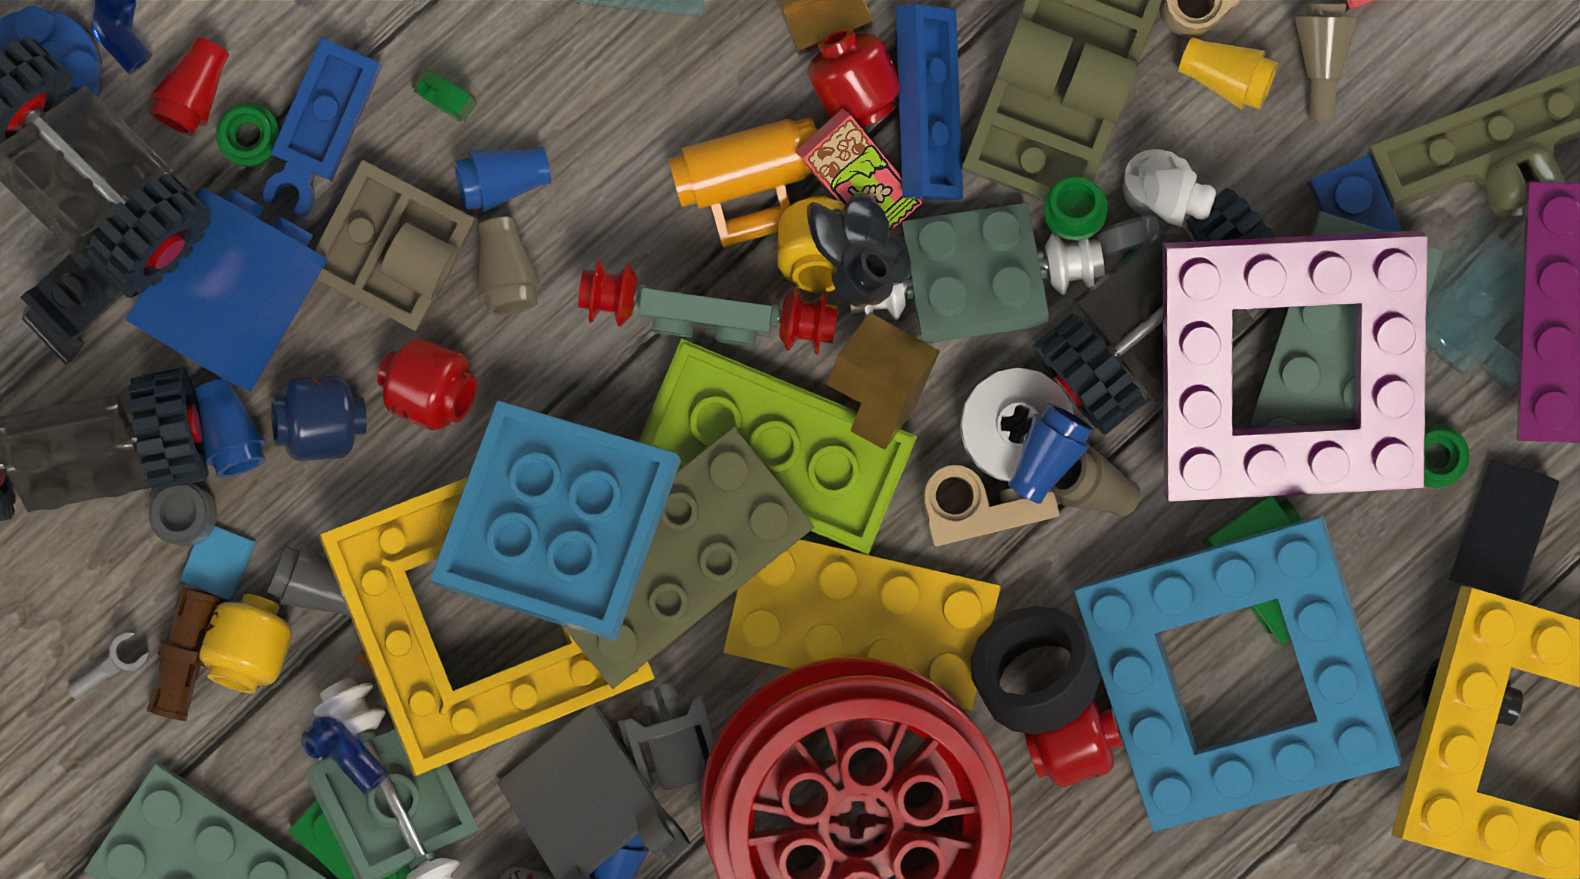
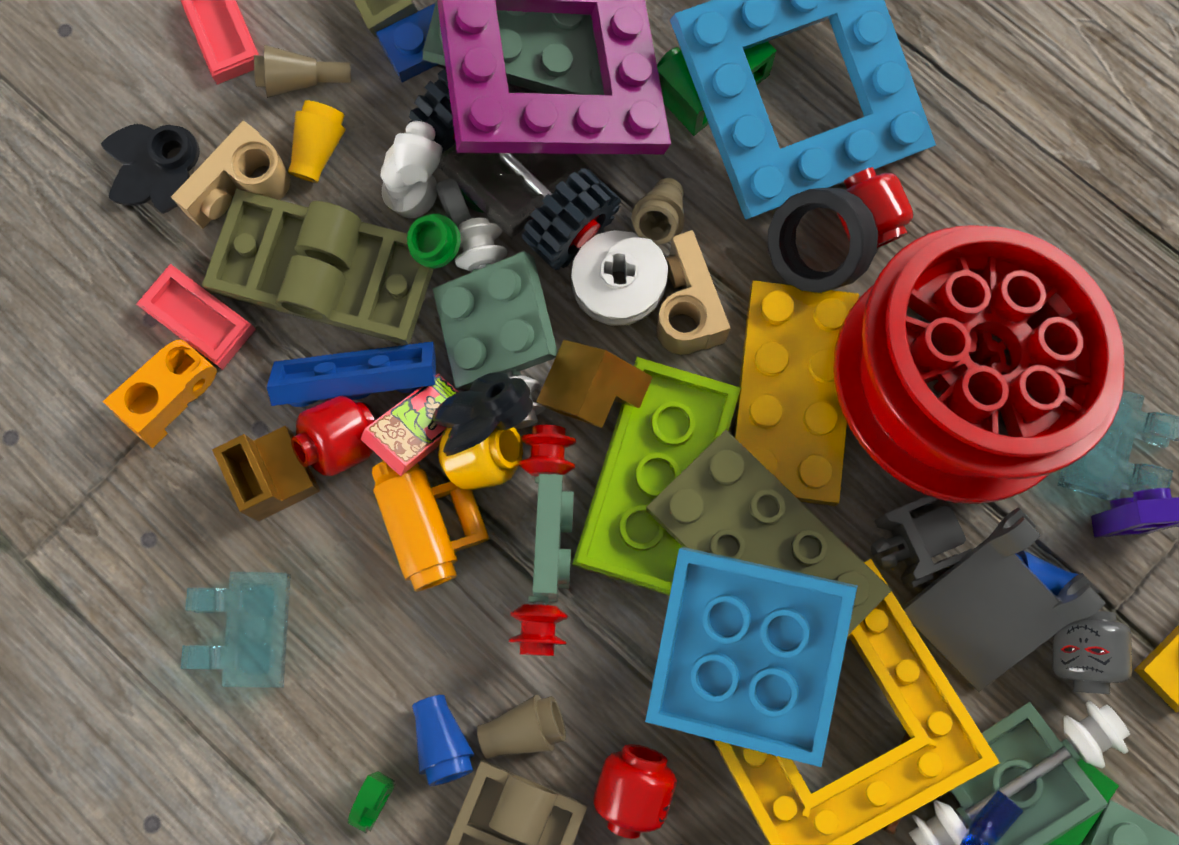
camera: 100 degrees left, 10 degrees down
blue cone [1008,403,1093,504] -> none

